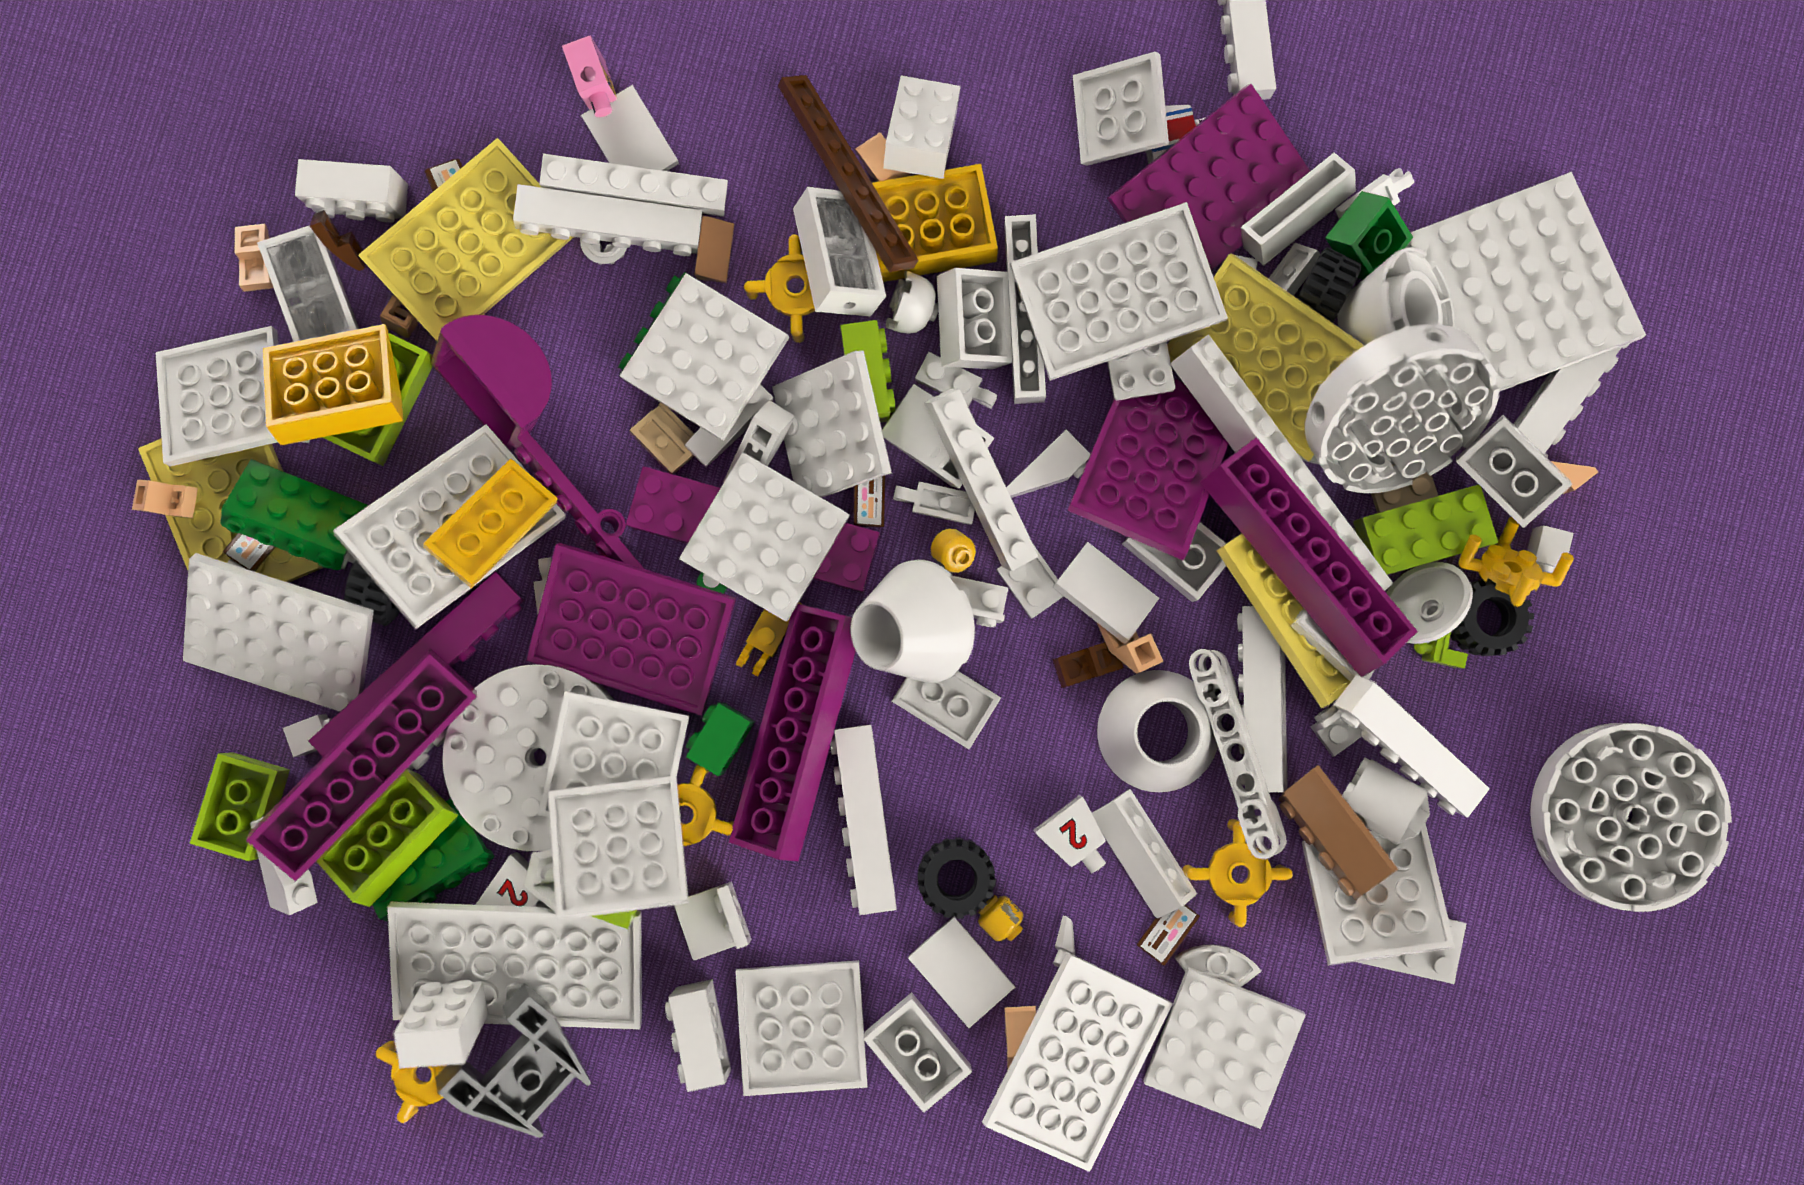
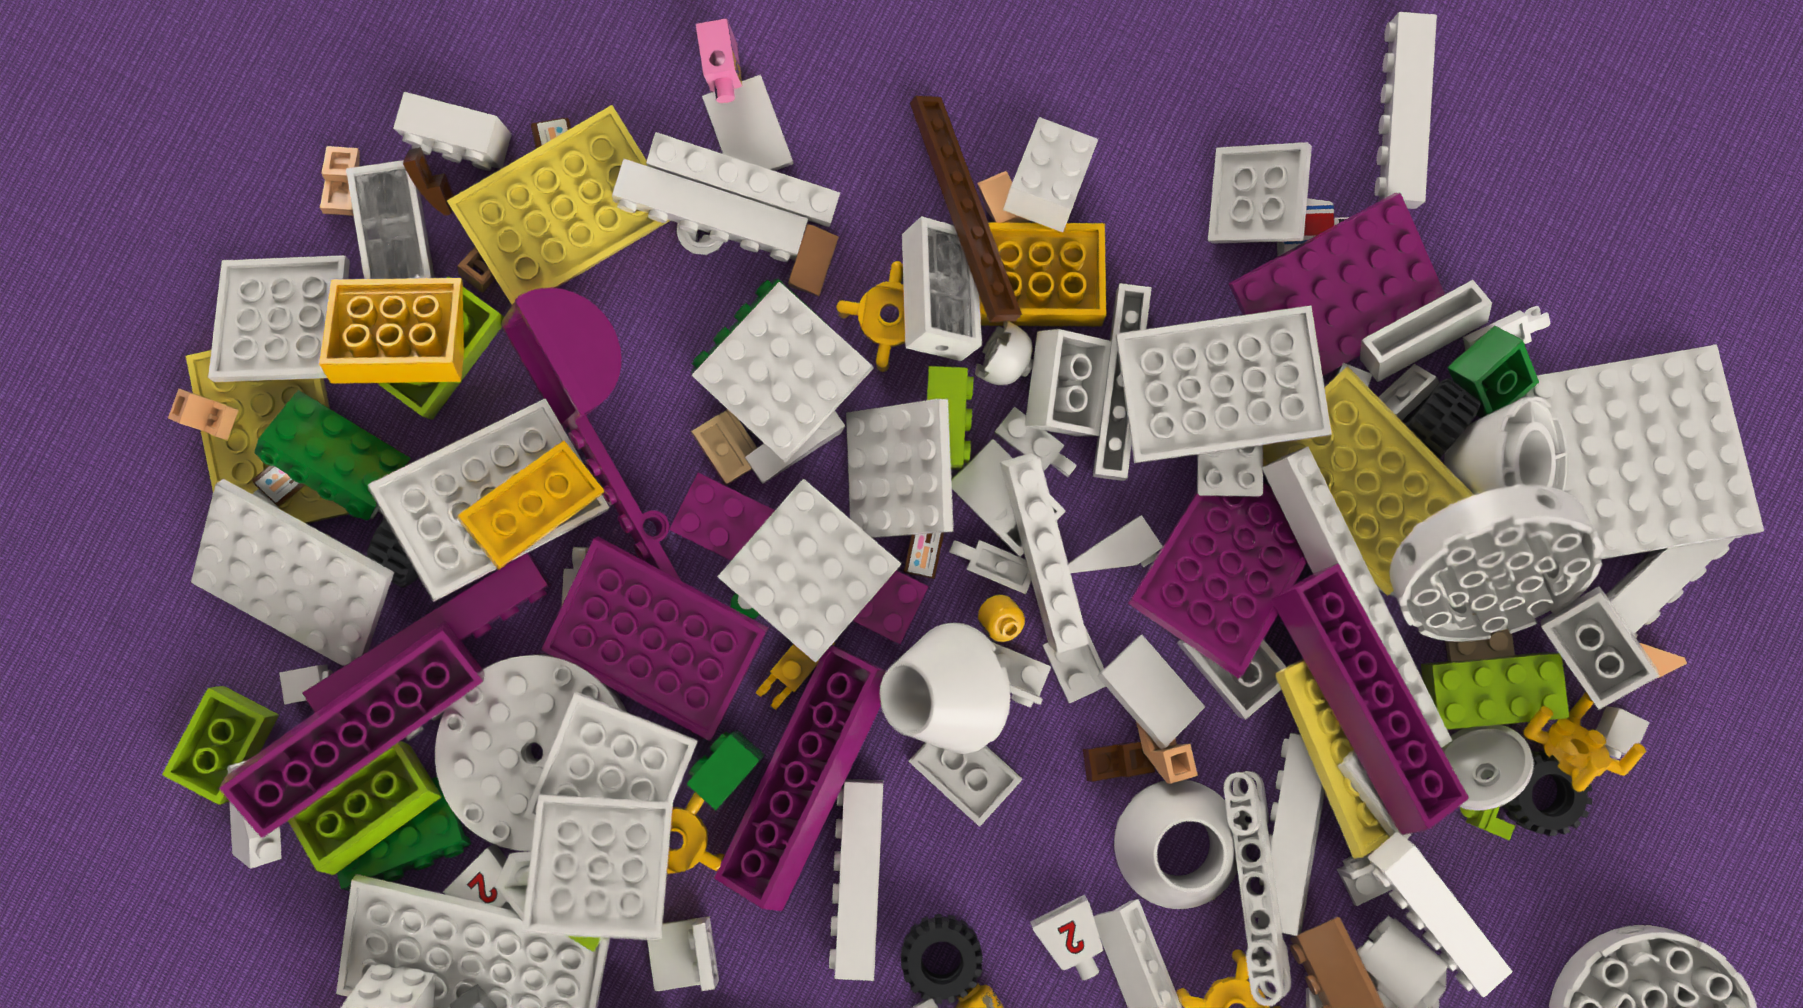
camera: 15 degrees right, 0 degrees up
white slope [723,400,795,482] -> none

